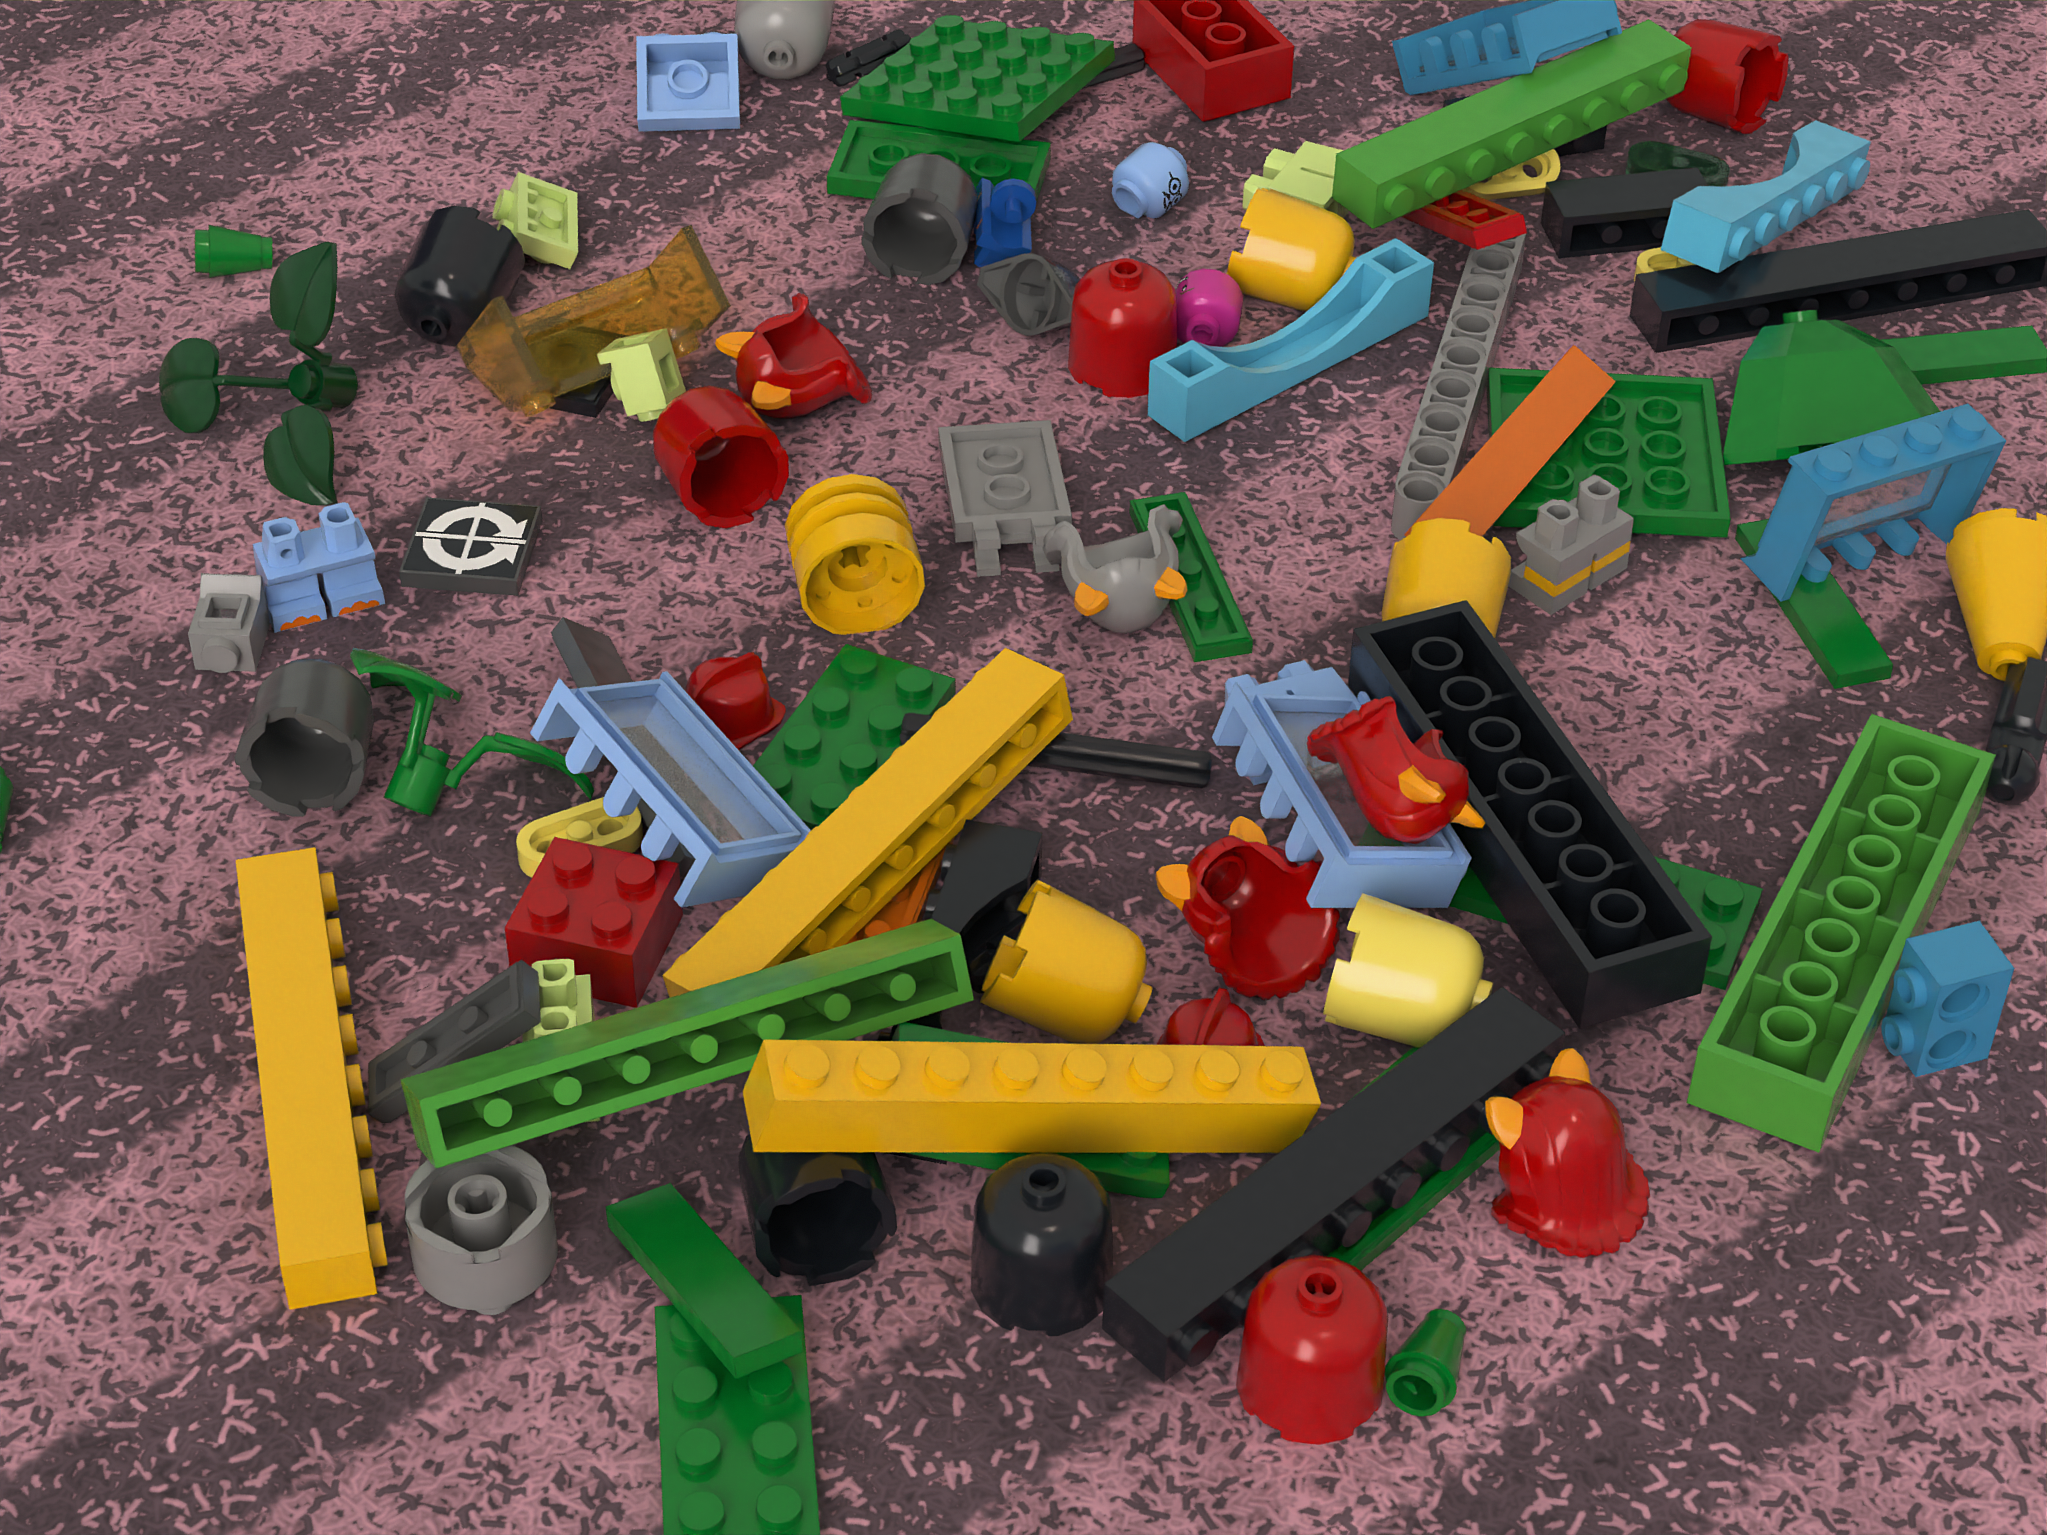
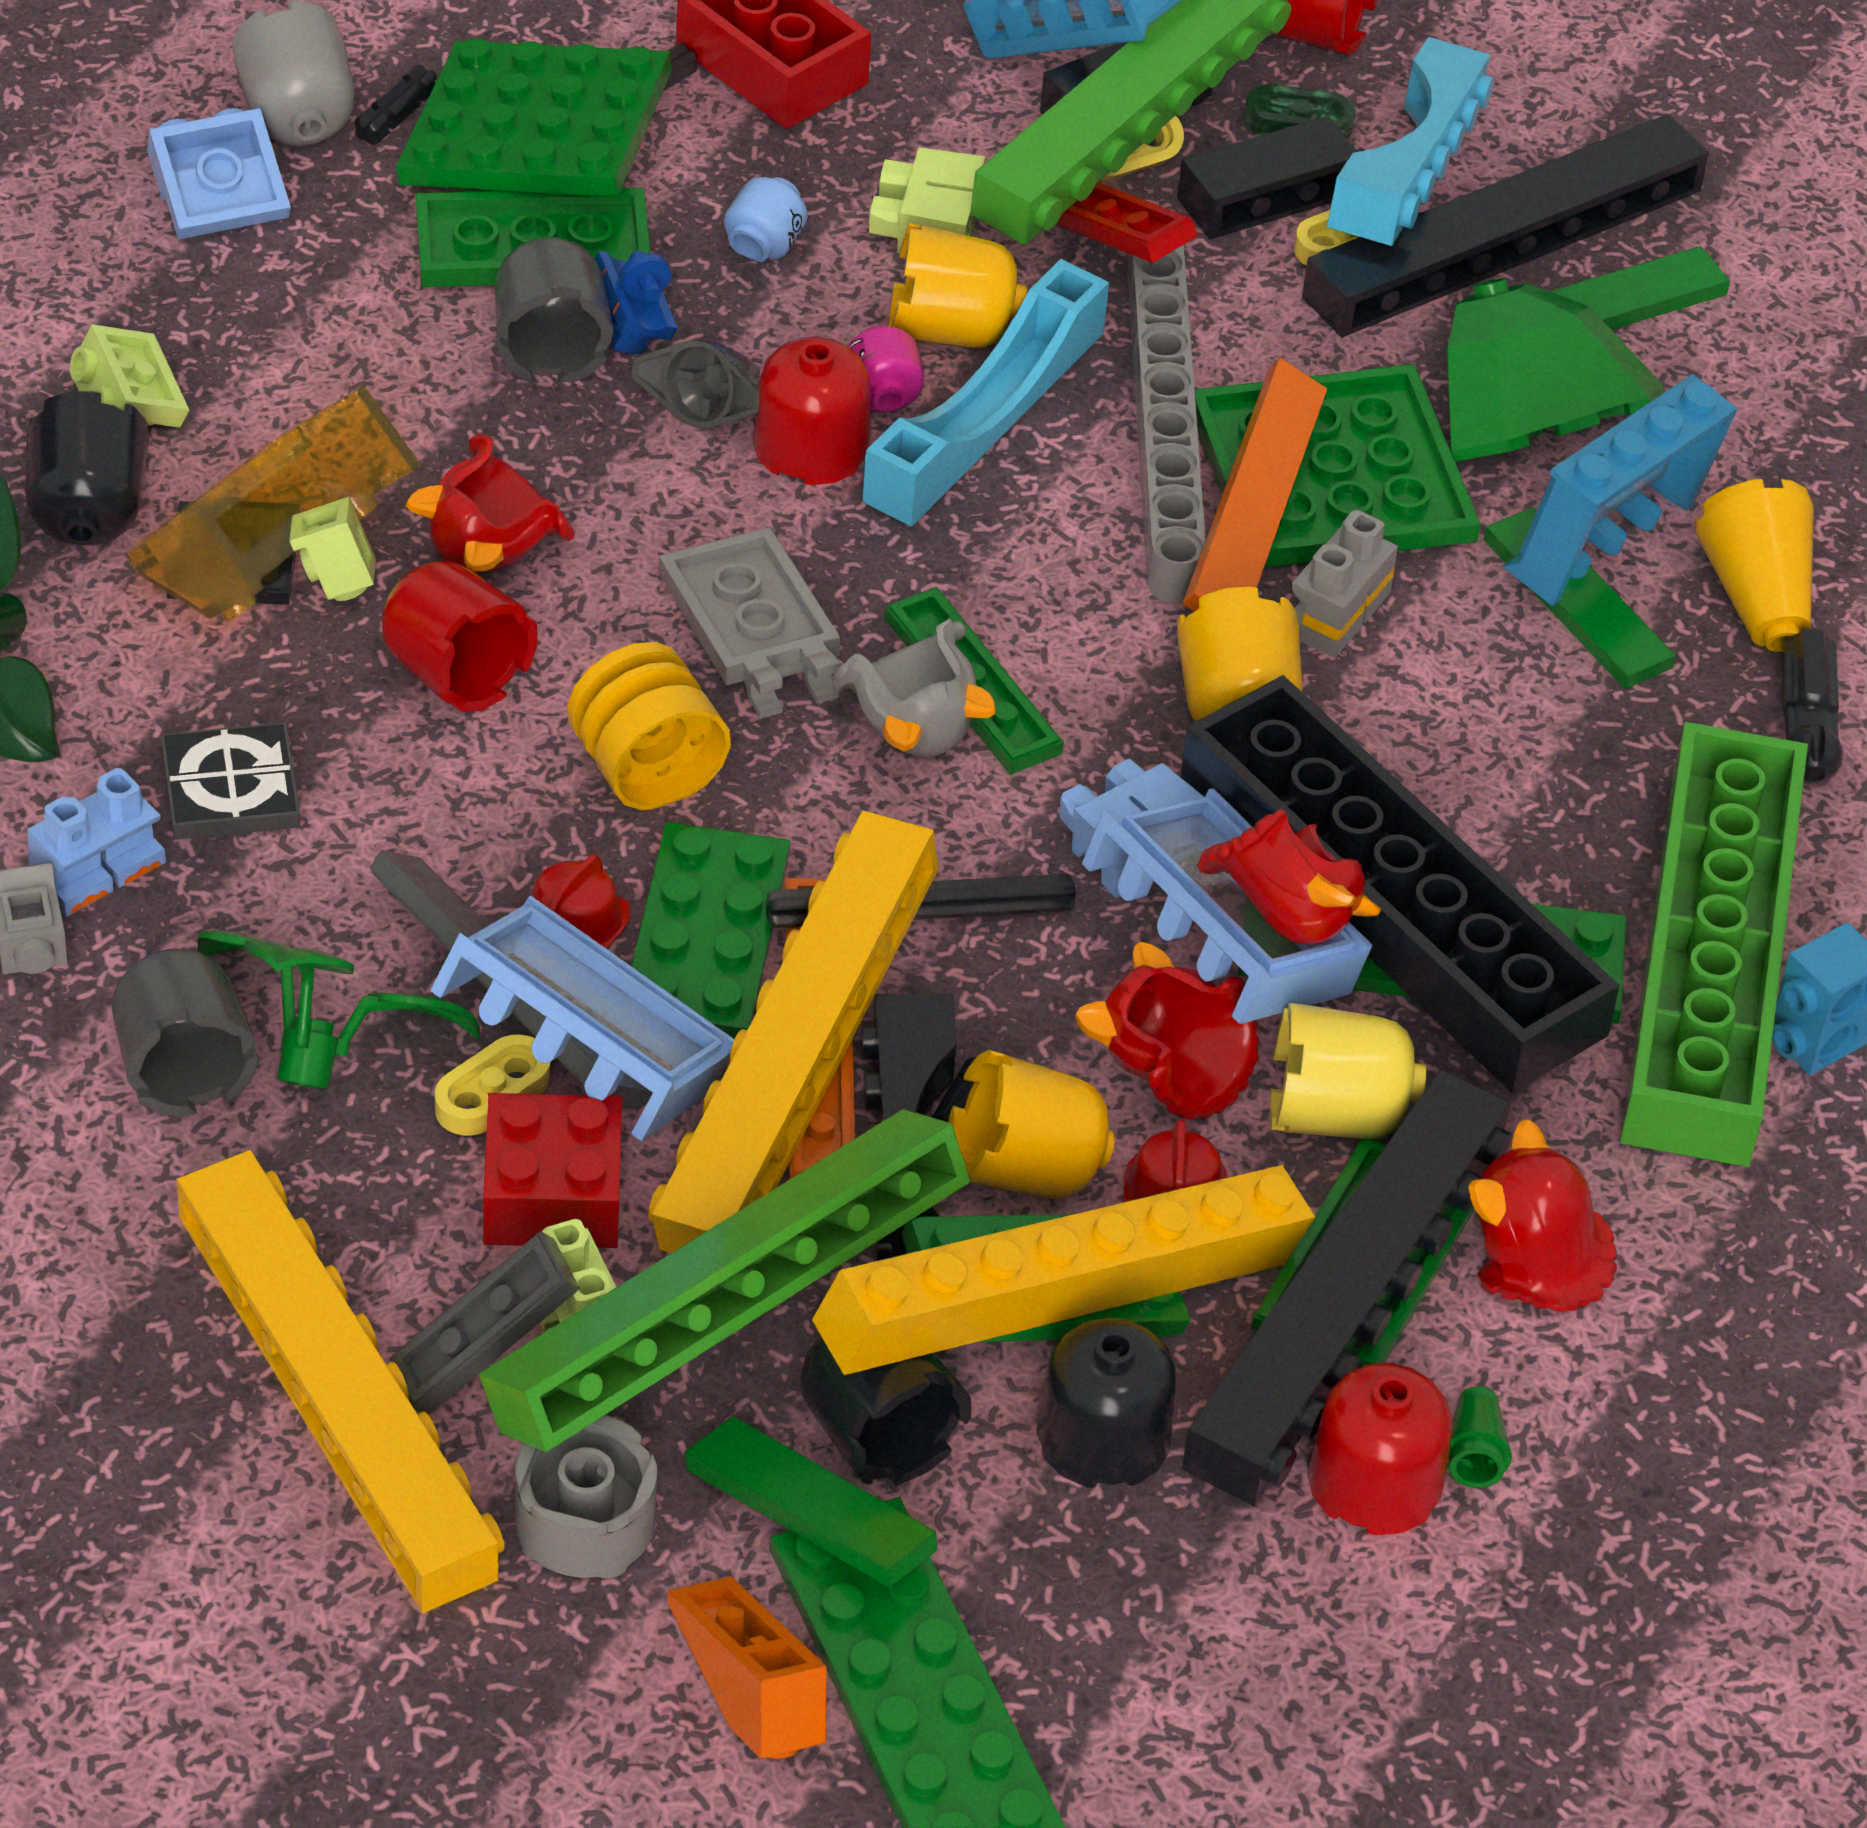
camera: 20 degrees left, 5 degrees up
none -> orange slope [667,1576,826,1759]

